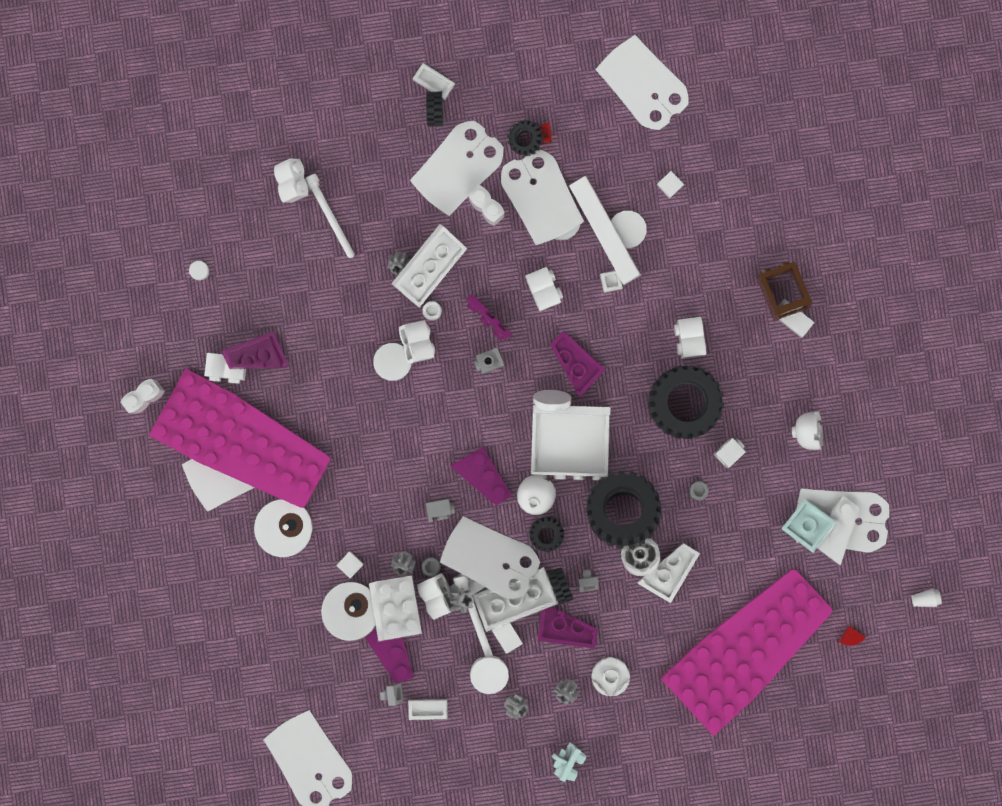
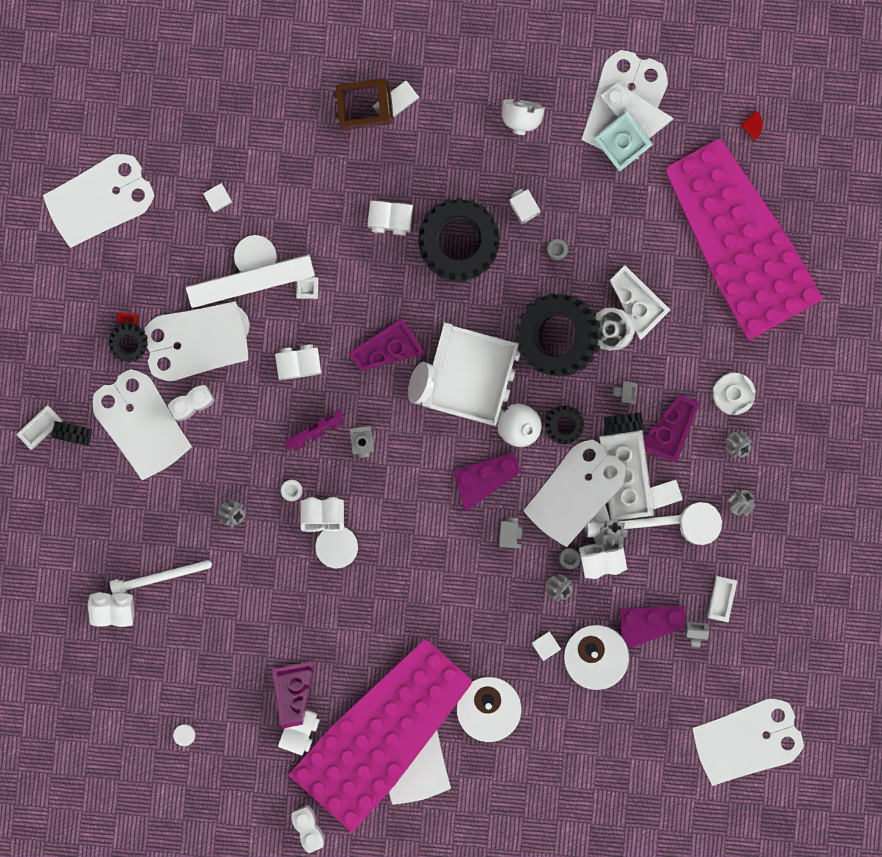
camera: 75 degrees left, 0 degrees up
white brick [369,575,422,641] -> none
white plate [392,224,467,308] -> none
light aqua hips [552,742,586,782] -> none
white cone [911,588,942,607] -> none

